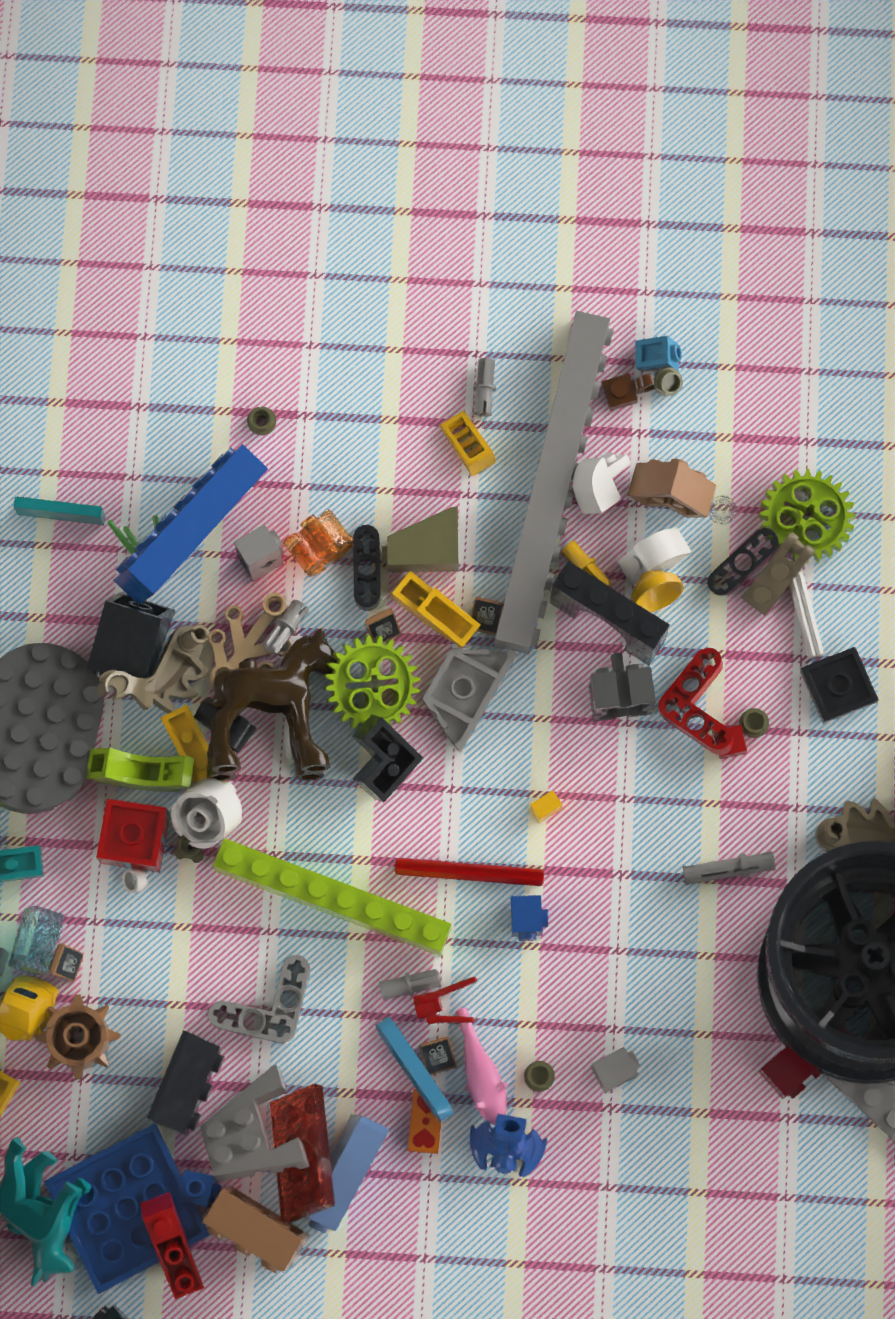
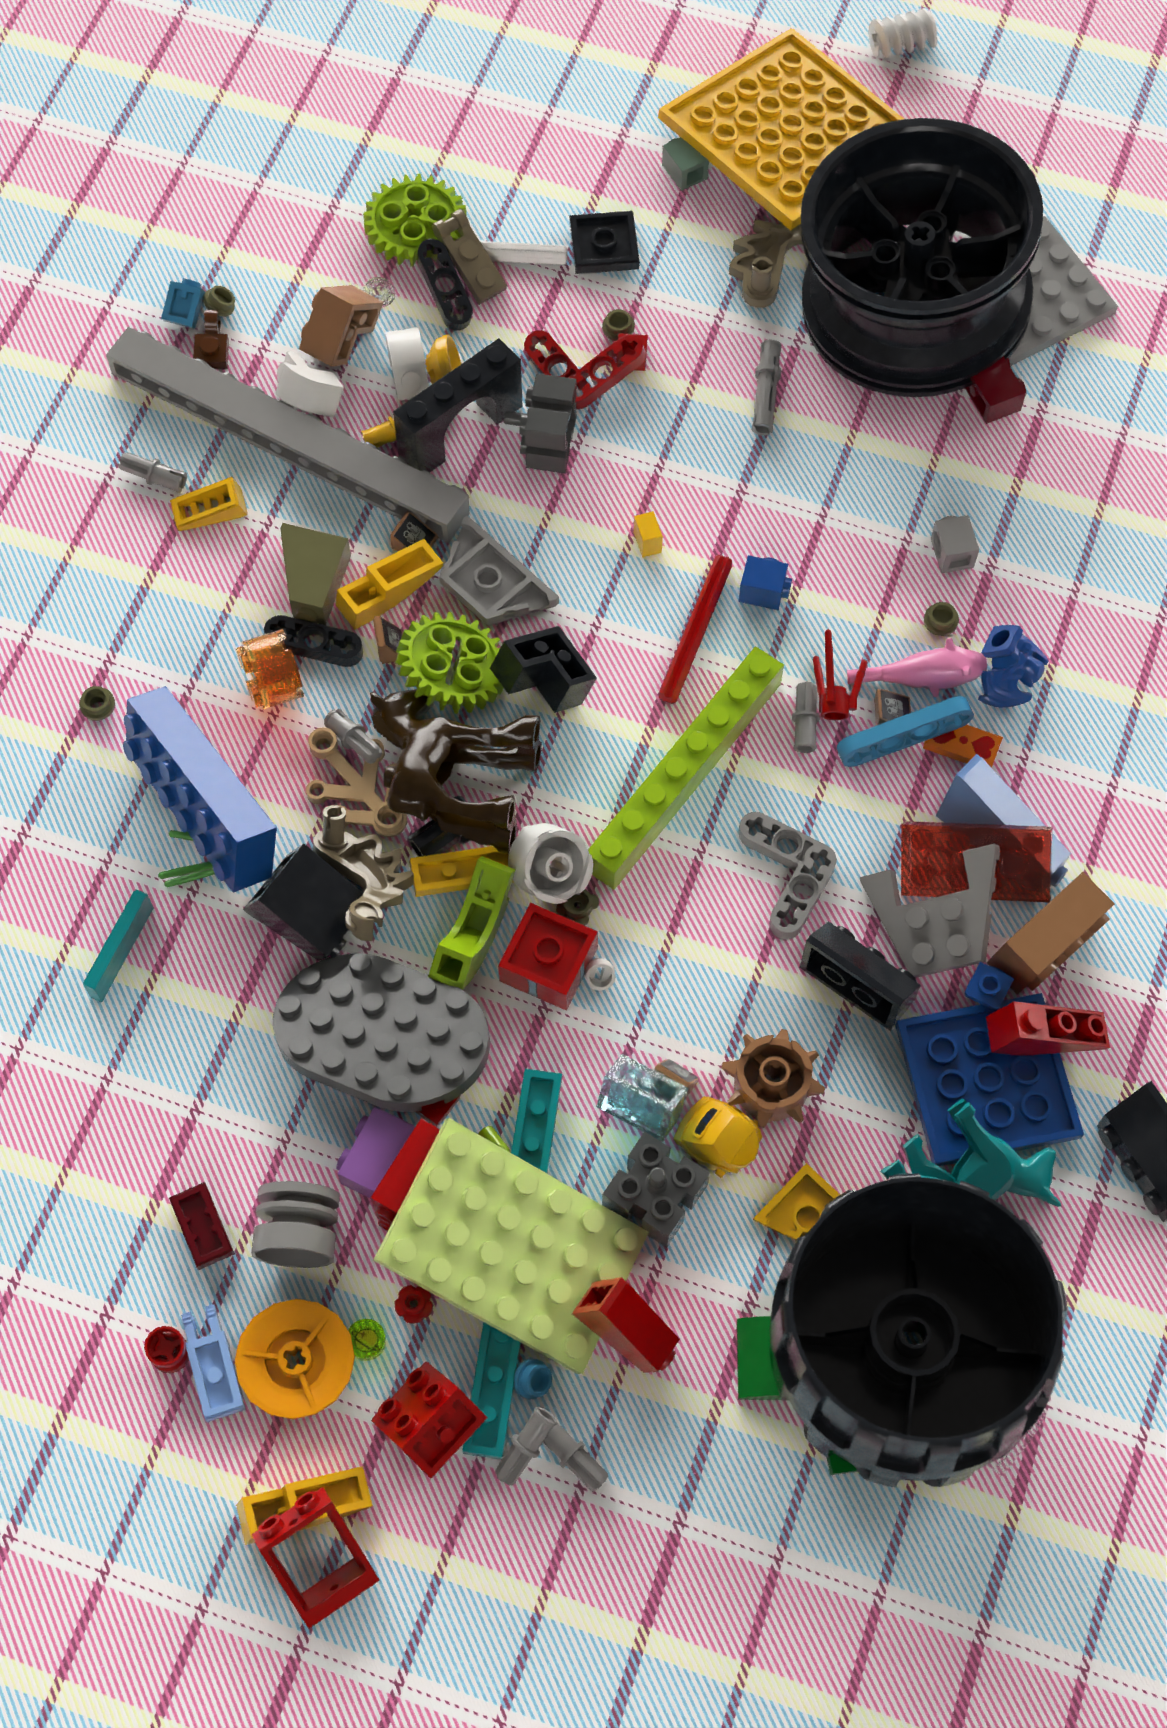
camera: 75 degrees left, 10 degrees down
light grey brick [234,524,284,582] -> none

